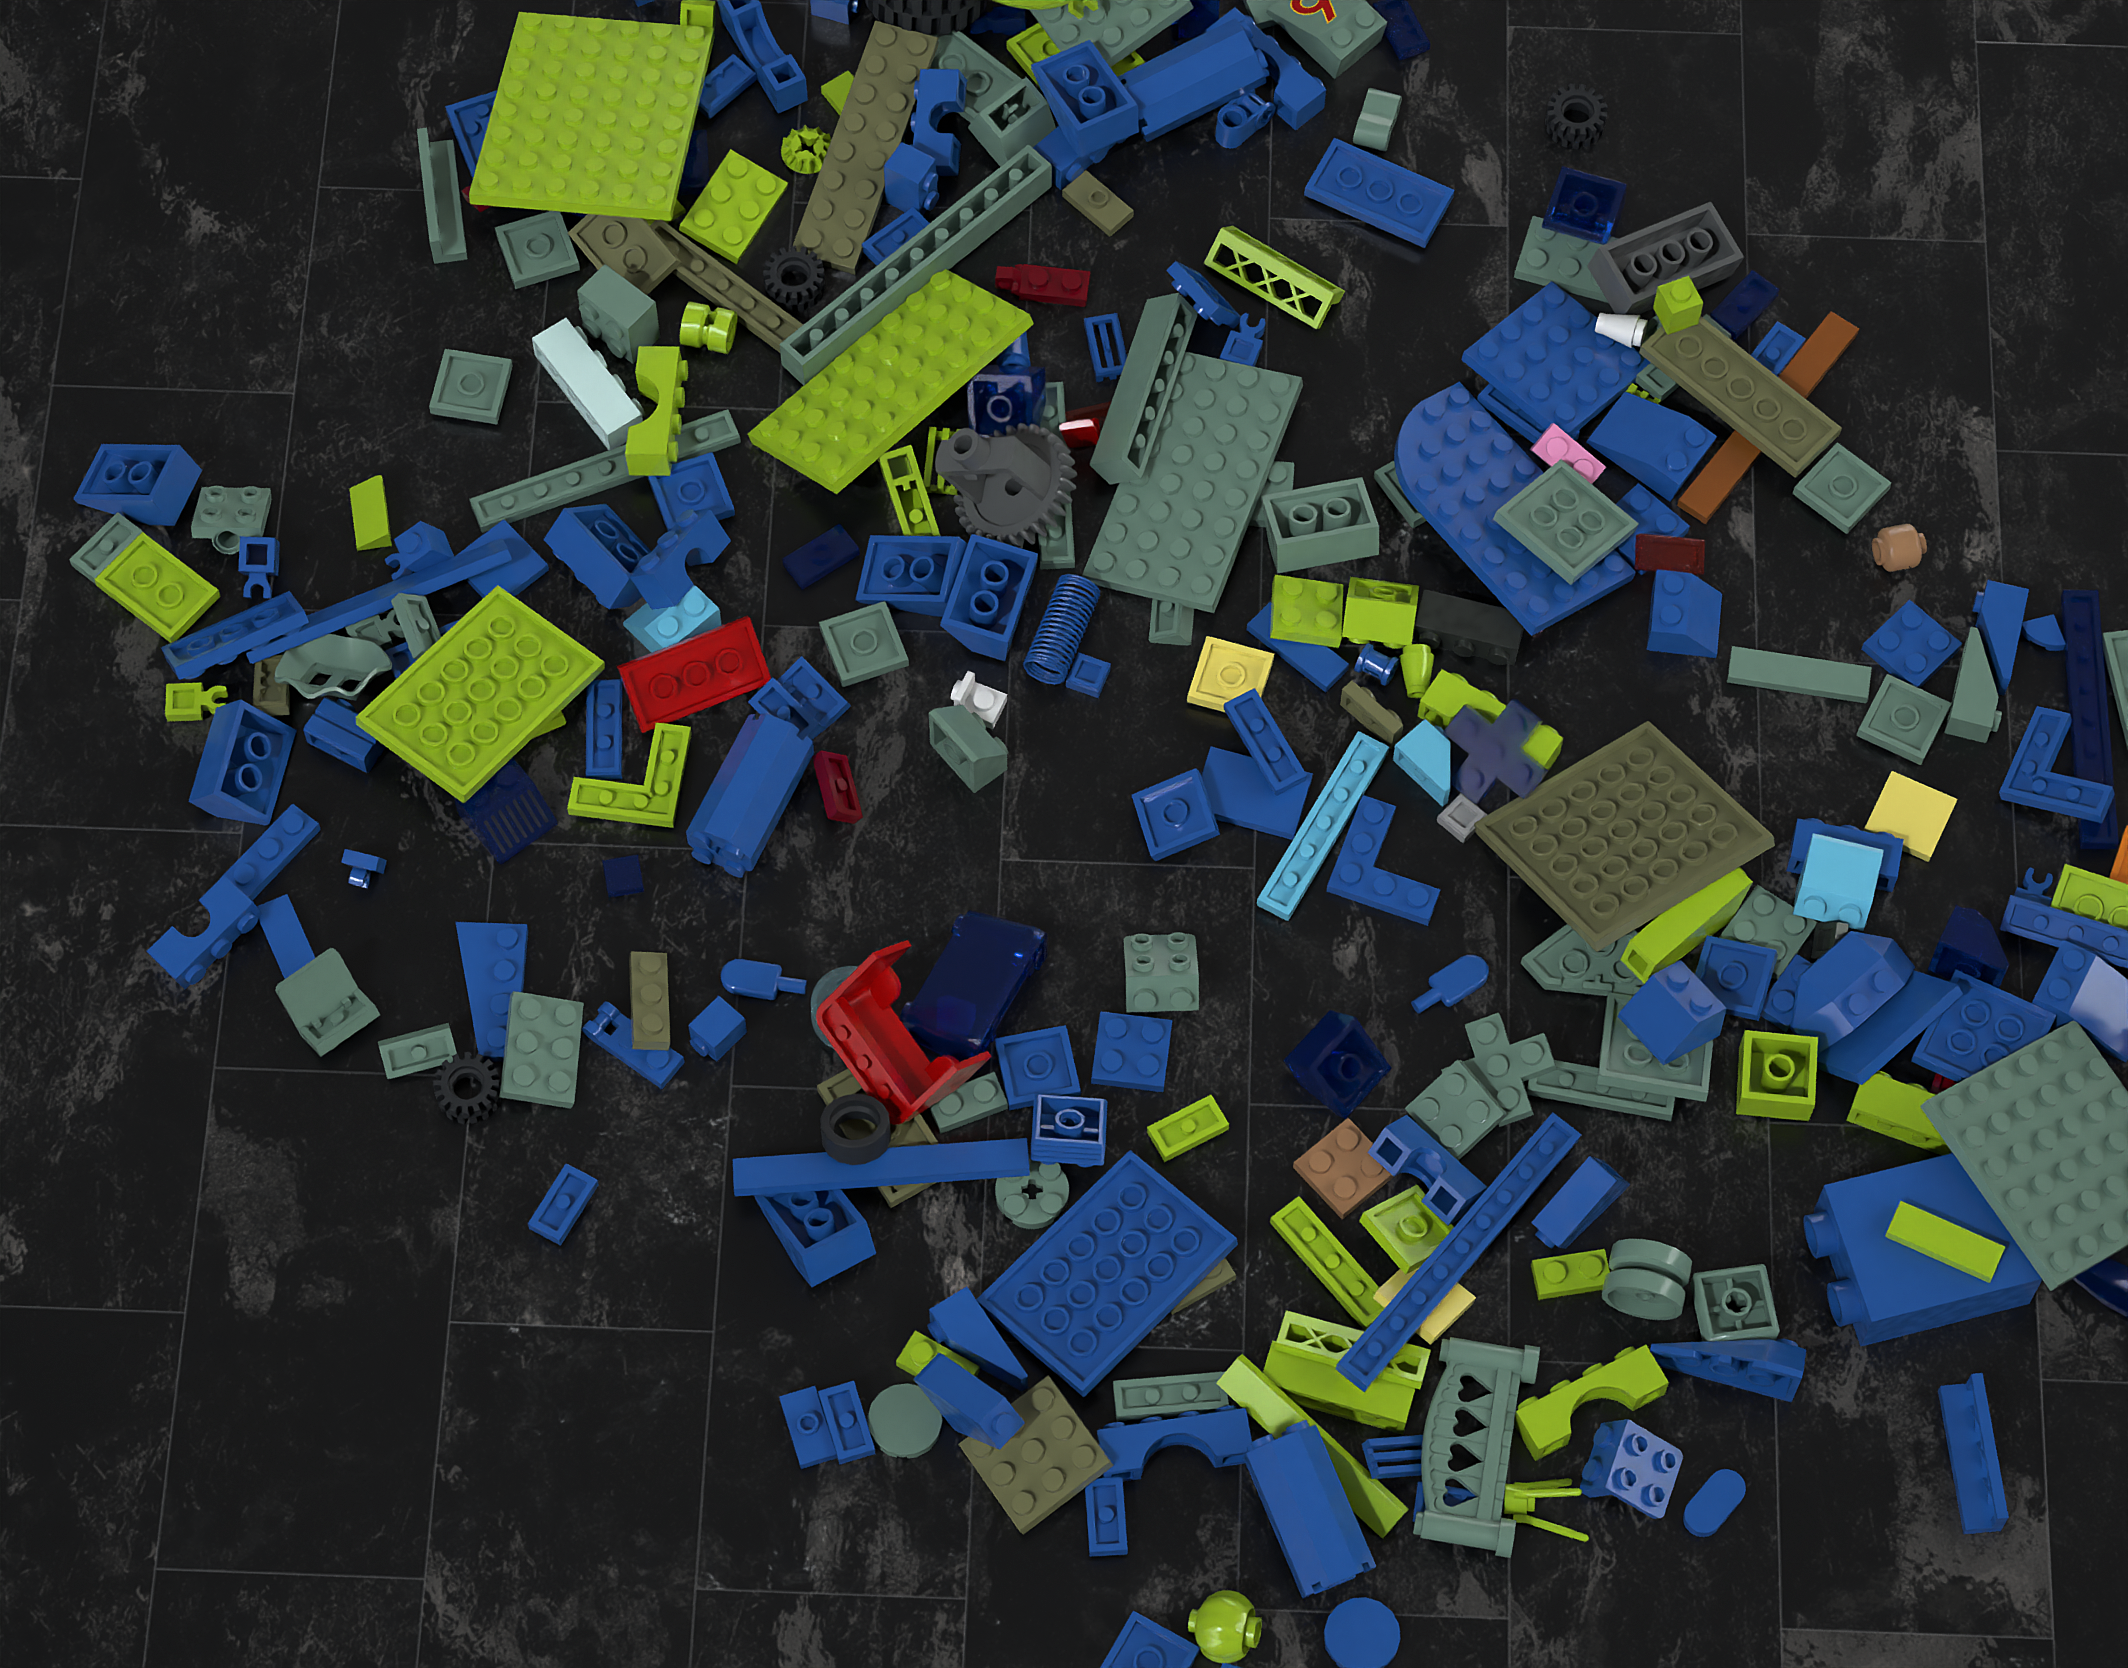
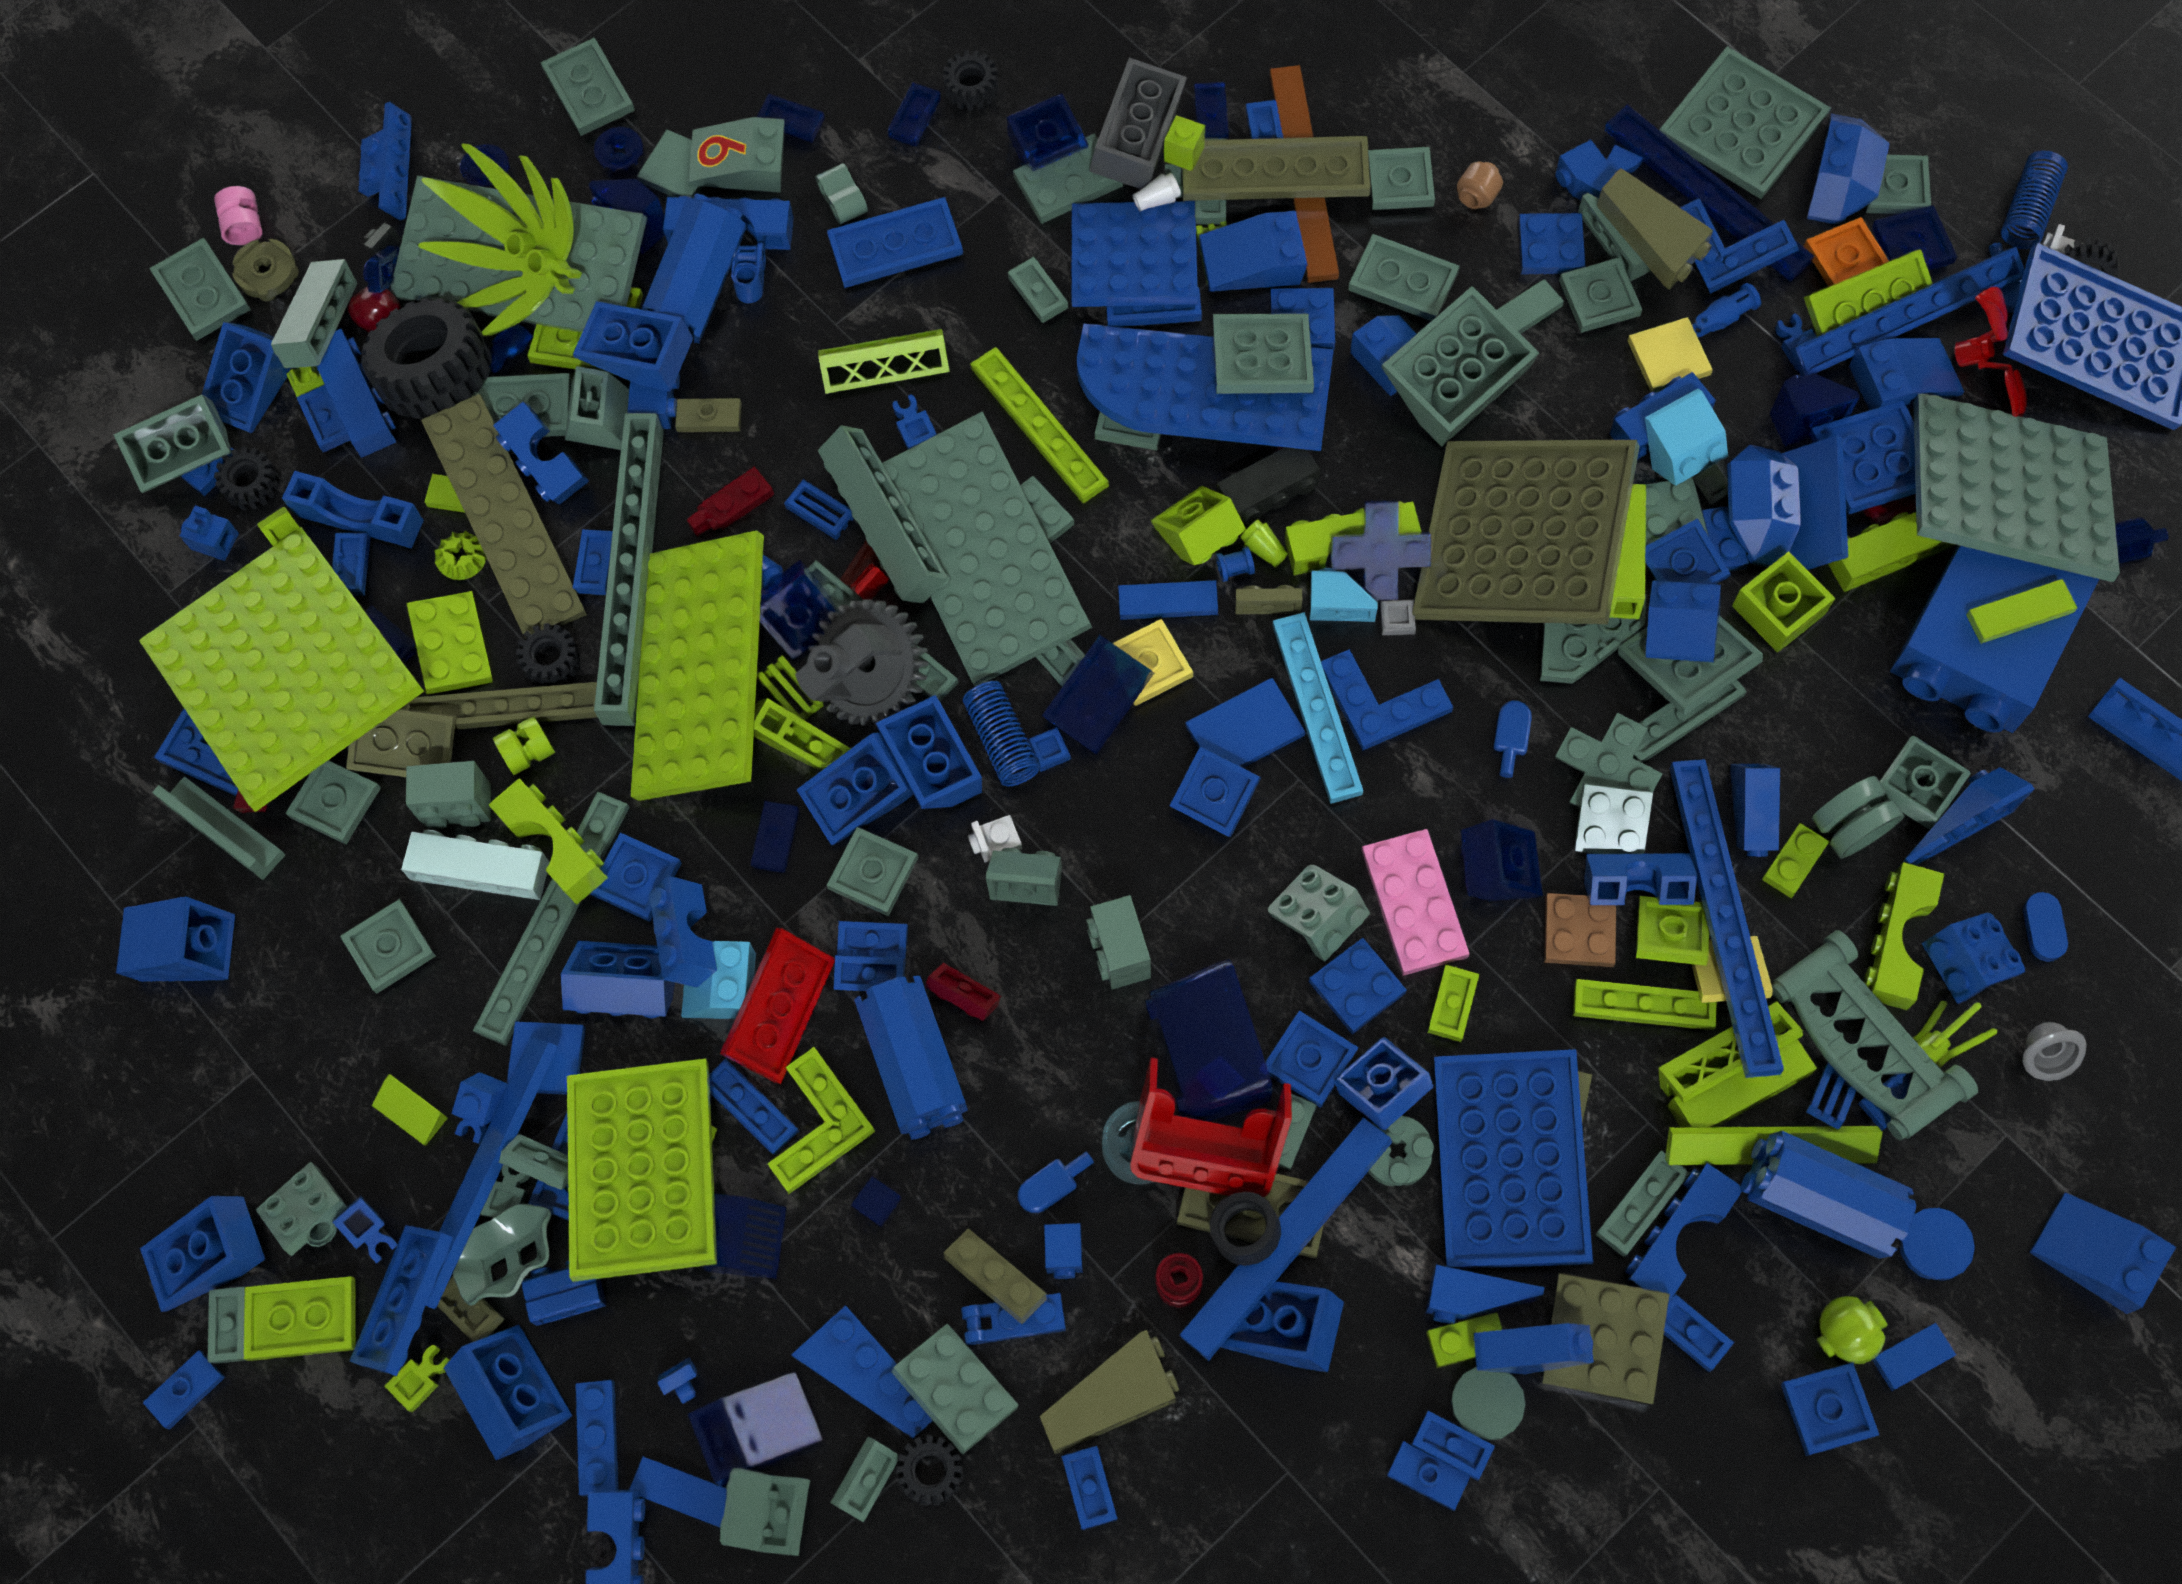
camera: 40 degrees left, 5 degrees up
blue brick [884,142,939,216] -> none
blue plate [1166,261,1241,328] -> none
blue plate [1224,688,1307,796] -> none
sand green slope [1261,477,1379,573] -> none
lime plate [1270,575,1343,648] -> none
bright pink plate [1530,423,1606,484] -> none
clear red tile [1635,533,1705,576] -> none
none -> blue slope [116,896,235,982]
none -> blue plate [143,1350,225,1430]
none -> clear blue slope [688,1372,823,1487]
none -> clear blue plate [887,82,941,147]
none -> lime tile [971,347,1109,504]
none -> sand green plate [1008,257,1068,323]
none -> olive slope [1040,1330,1179,1454]
none -> clear blue plate [1042,635,1155,755]
none -> sand green brick [1086,895,1151,990]
none -> dark red wheel [1156,1253,1203,1308]
none -> sand green plate [1348,234,1460,321]
none -> bright pink plate [1361,829,1470,976]
none -> sand green slope [1381,286,1539,446]
none -> olive slope [1597,168,1713,290]
none -> blue piece [1692,283,1761,337]
none -> light grey hat [2022,1022,2087,1081]

